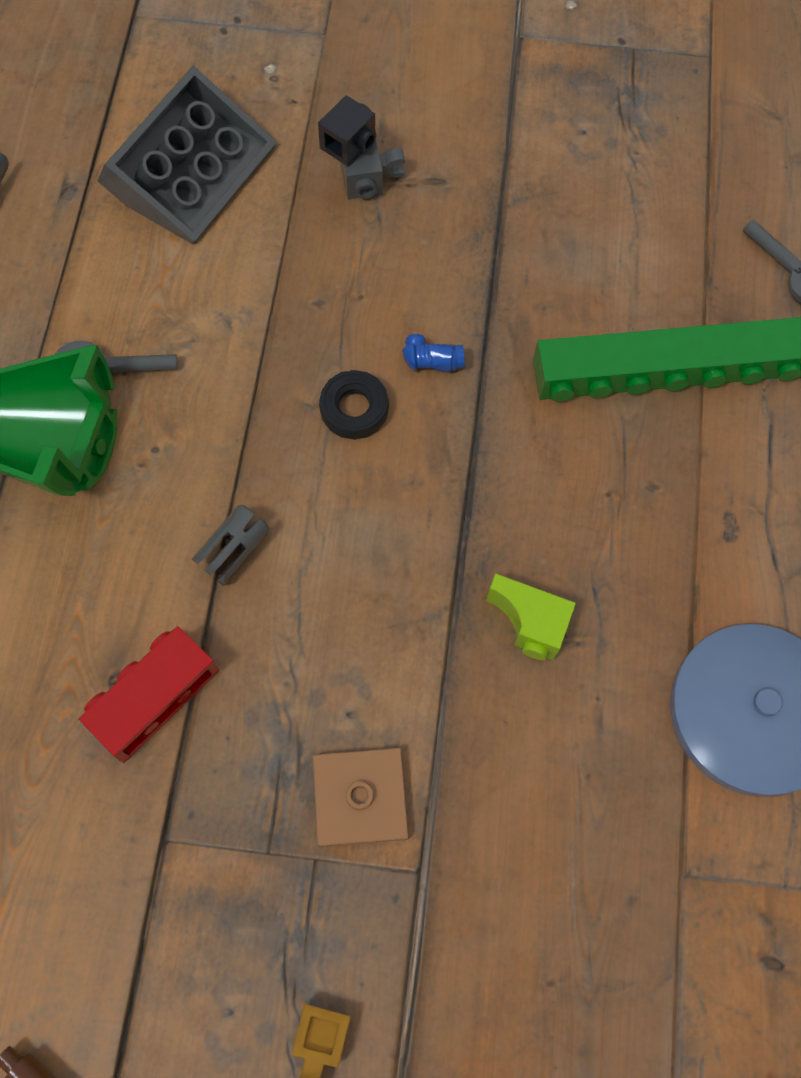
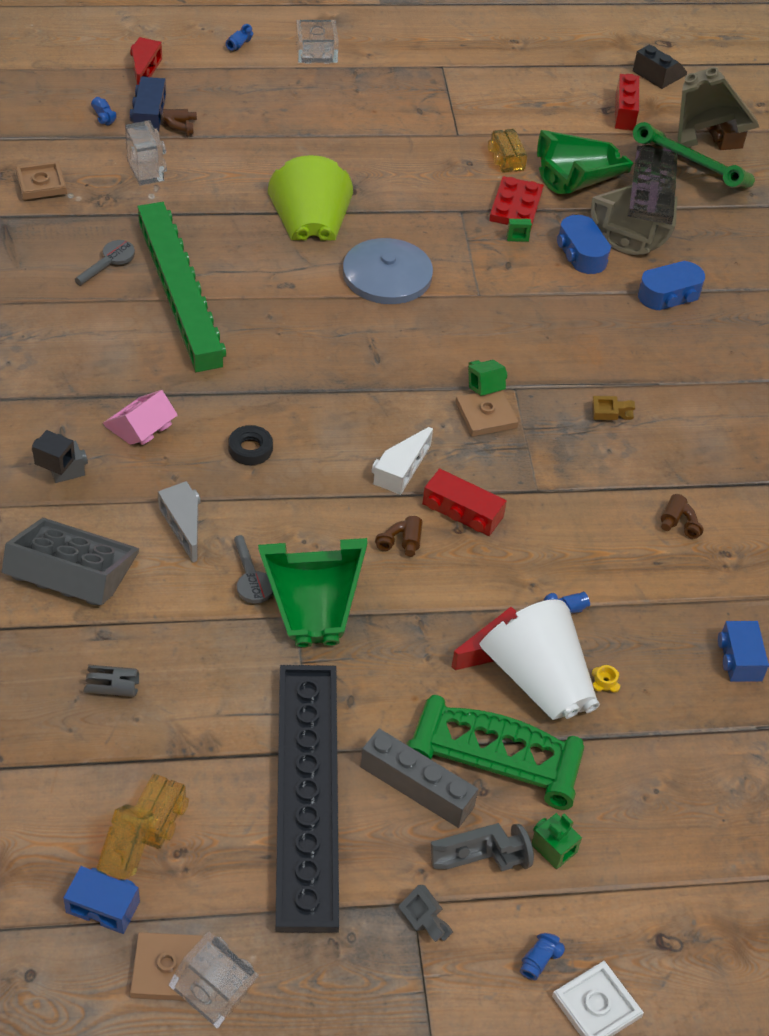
camera: 105 degrees left, 20 degrees down
dark grey arm [192,505,269,586] -> none
blue arm [402,334,465,373] -> none
lime arch [486,573,576,661] -> none
none -> bright pink slope [103,390,178,445]
none -> light grey slope [158,481,201,563]
none -> white slope [372,427,433,495]
none -> reddish brown plant [375,516,423,557]
none -> green brick [468,360,507,396]

